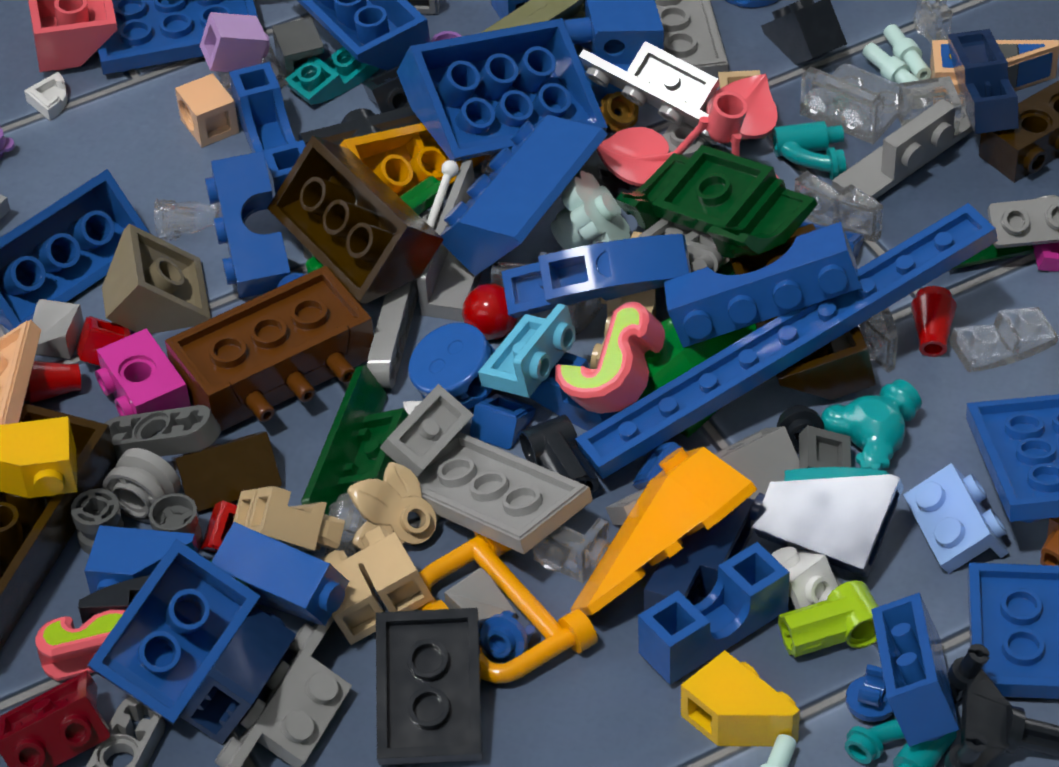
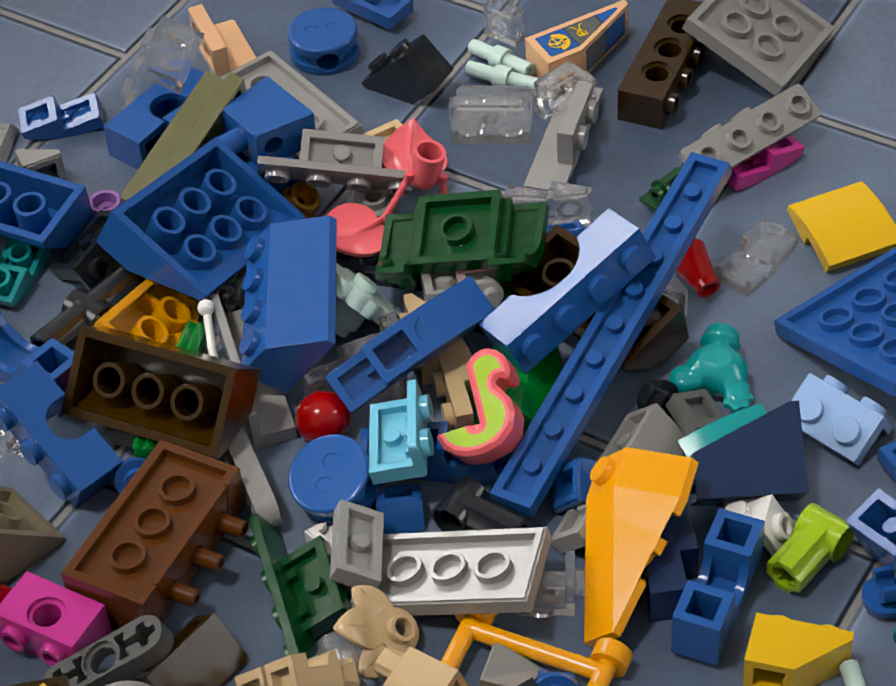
camera: 30 degrees left, 0 degrees up
teal plant [772,121,846,180] -> none
dark blue slope [948,29,1019,134] -> none

